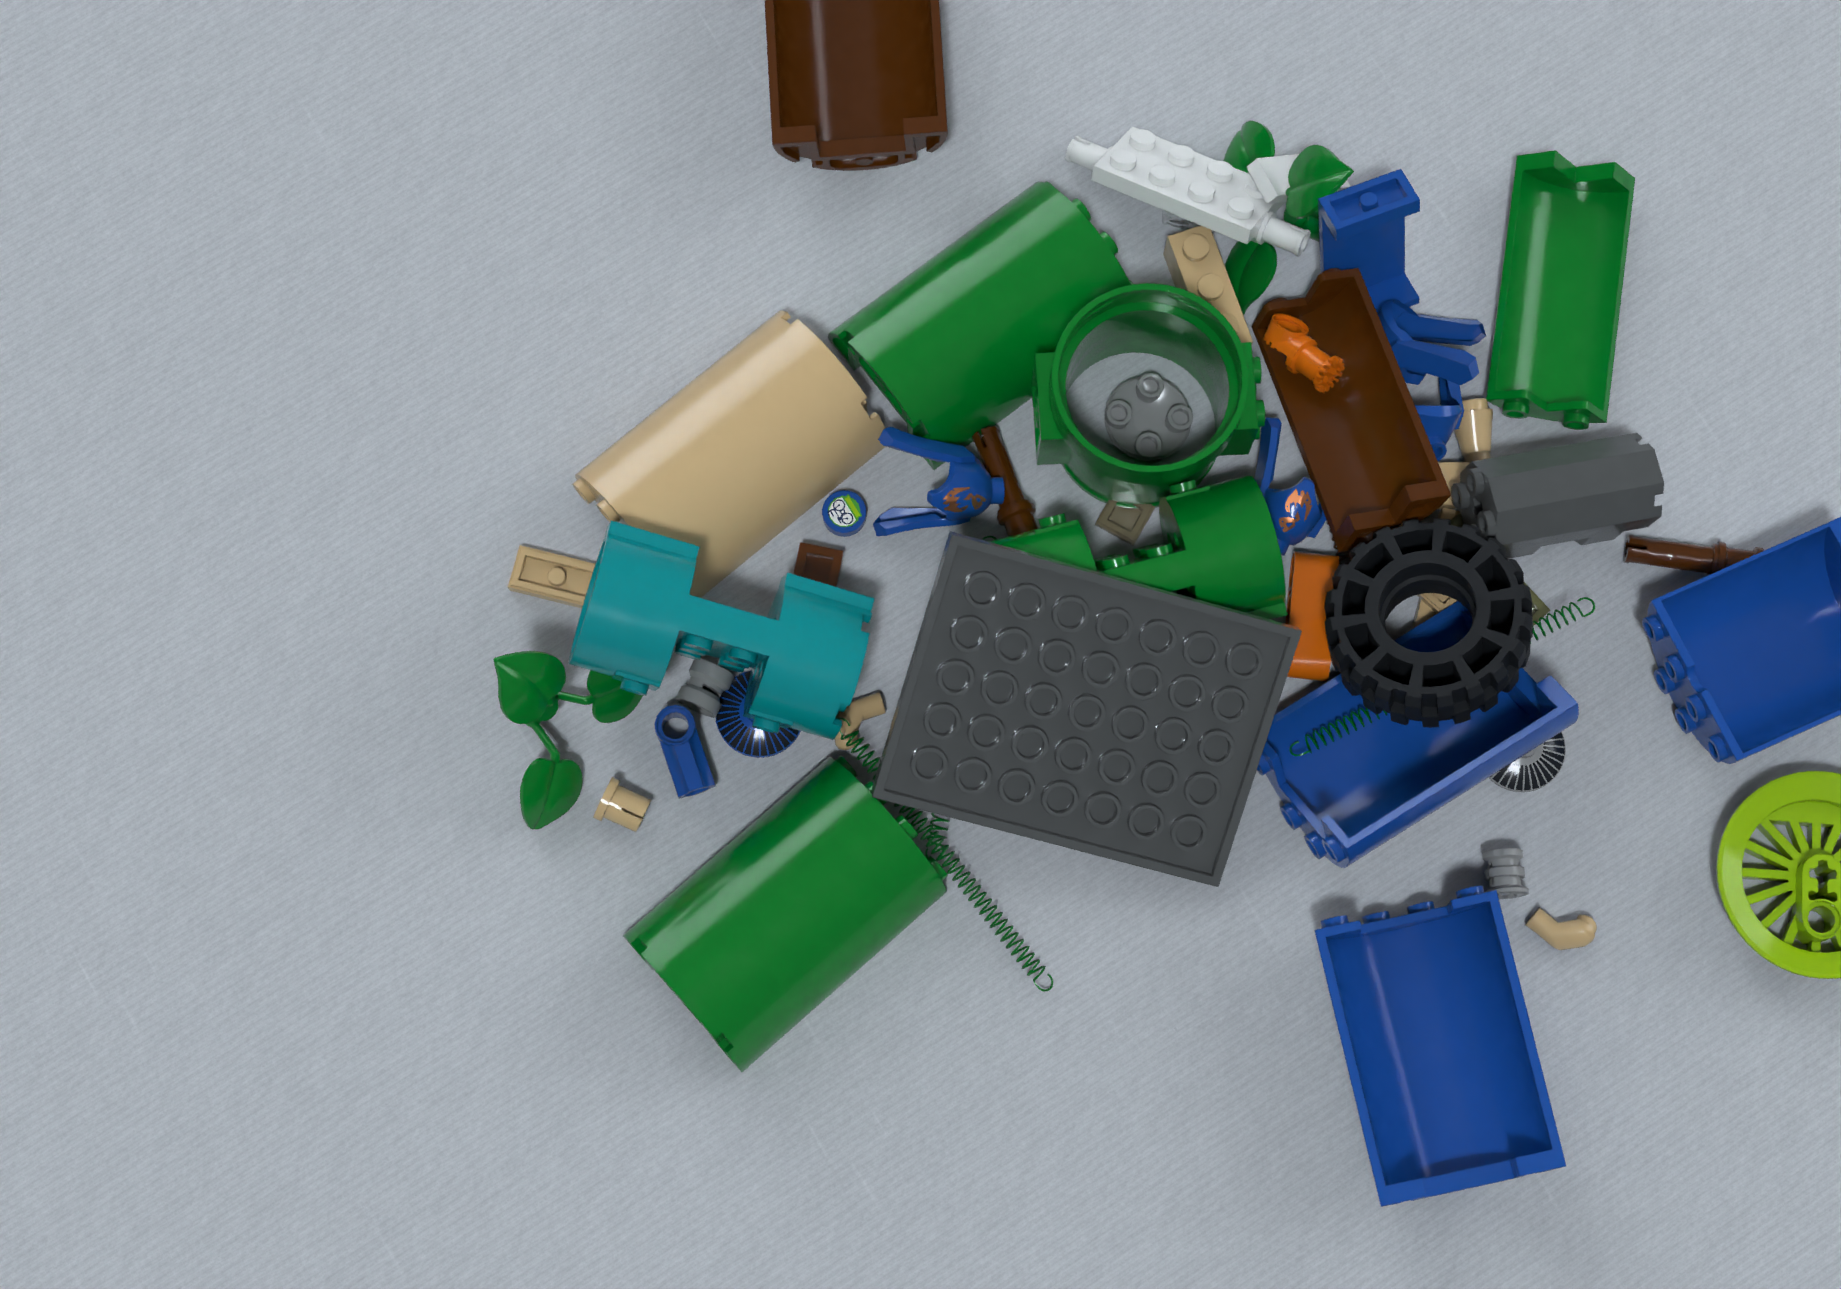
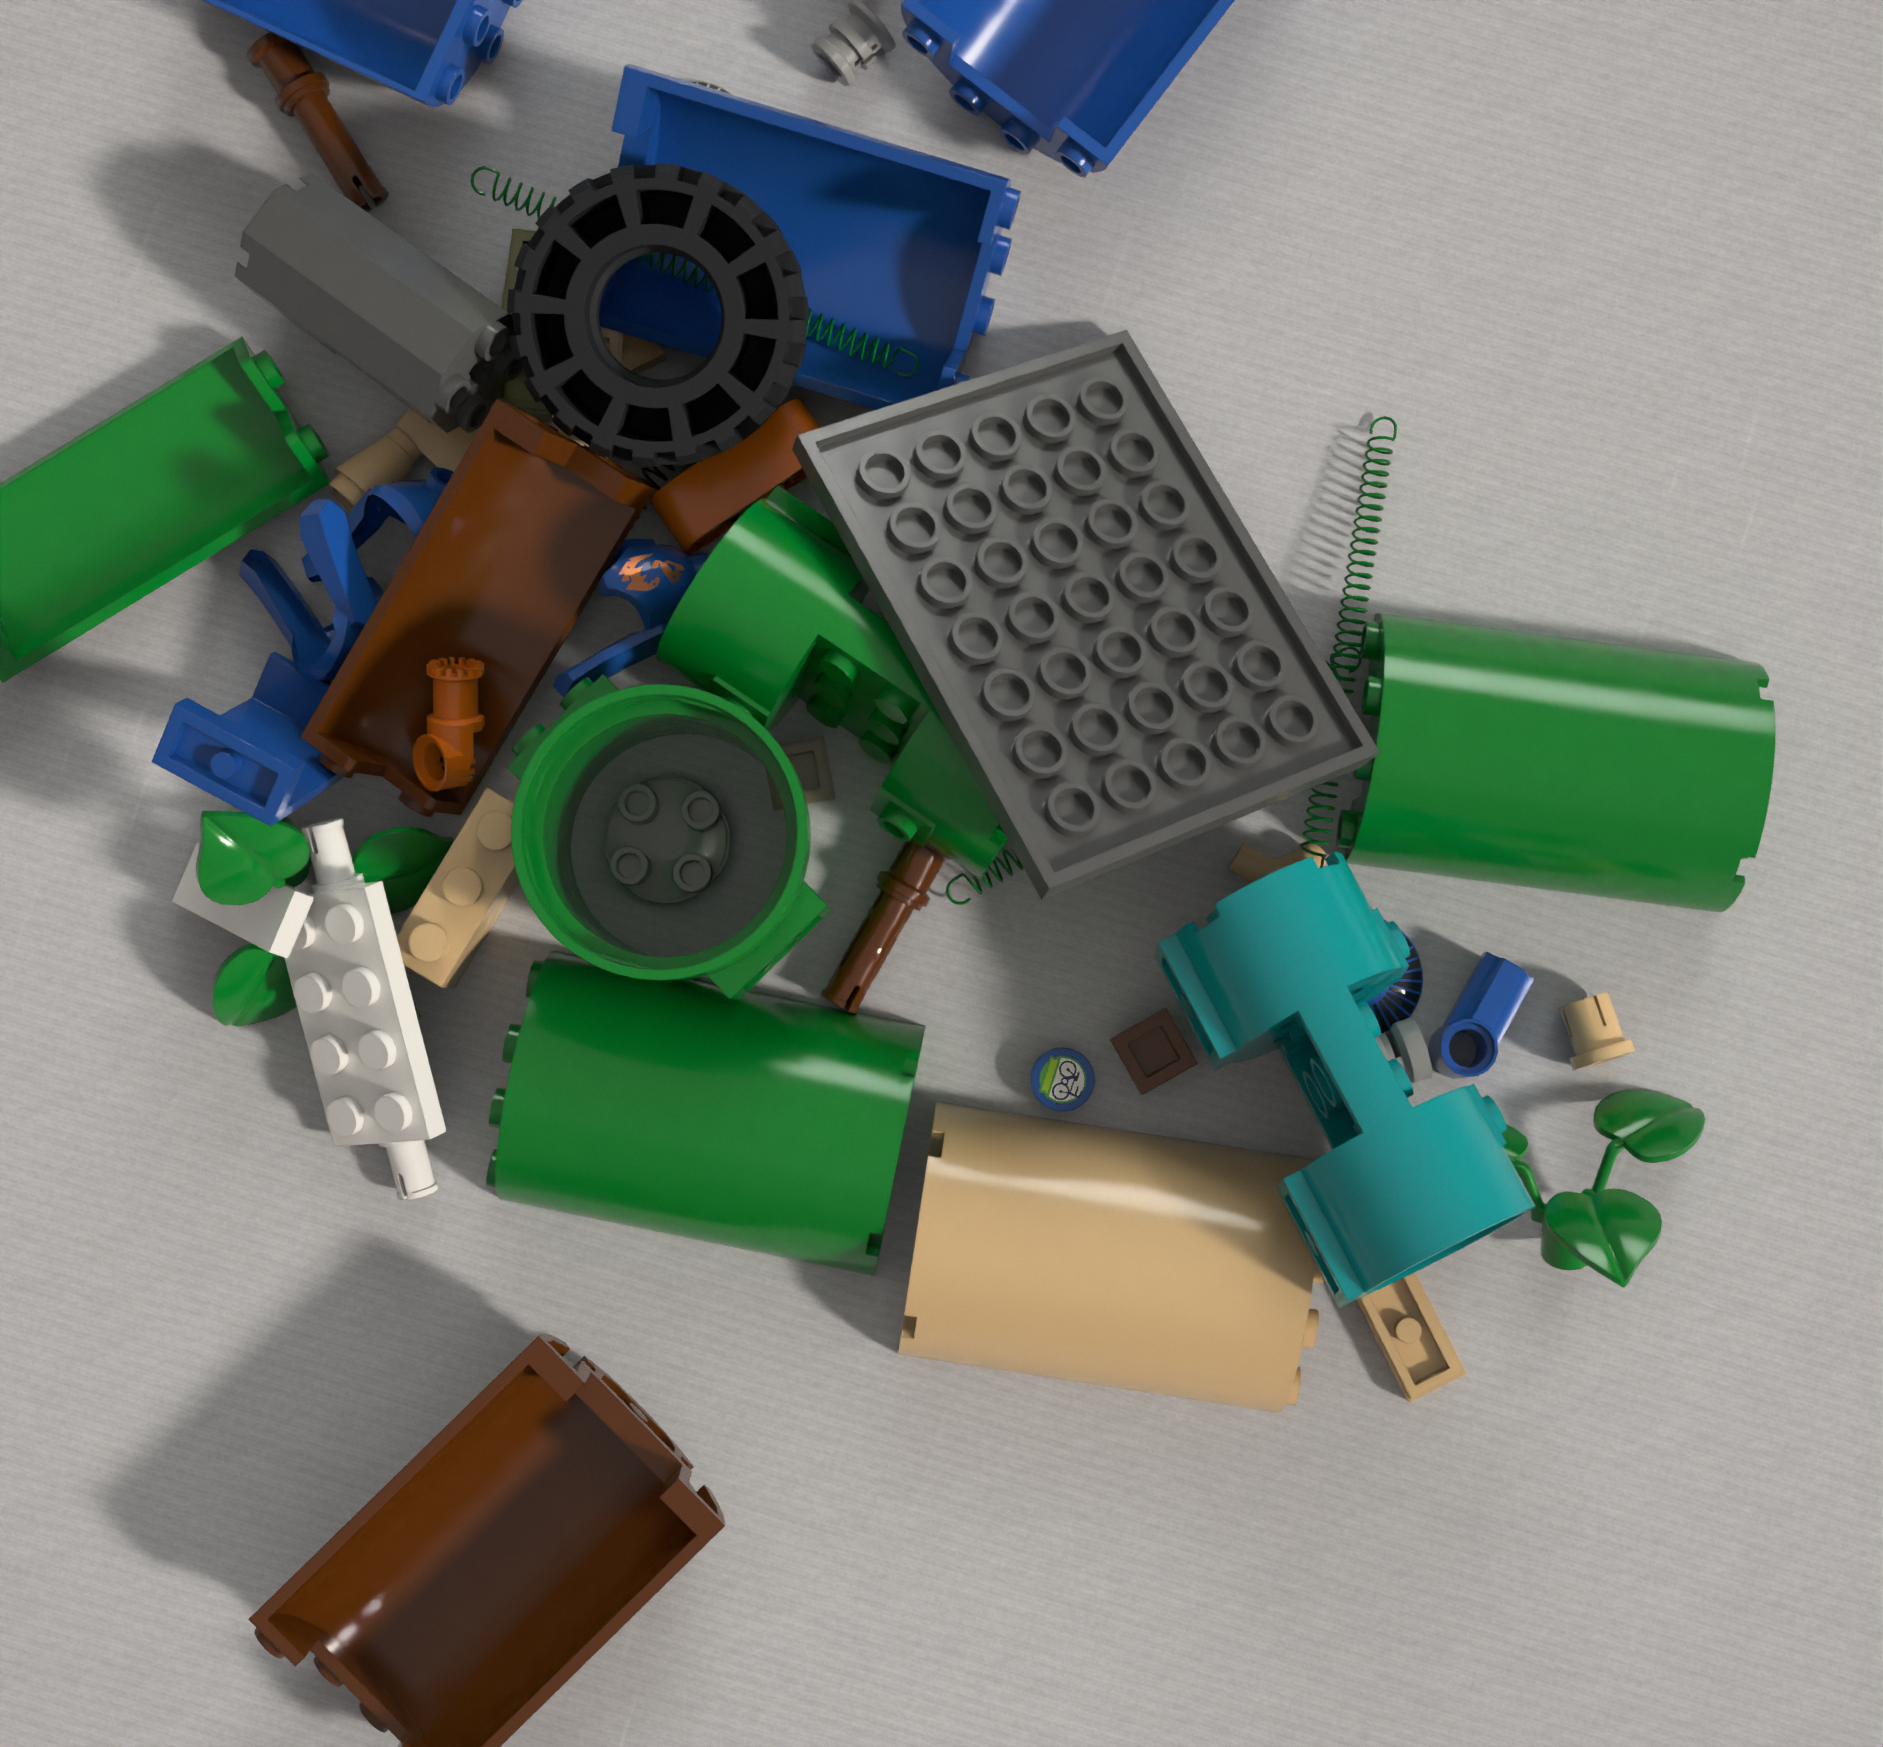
camera: 125 degrees left, 10 degrees up
blue piece [873,427,1005,536] -> none

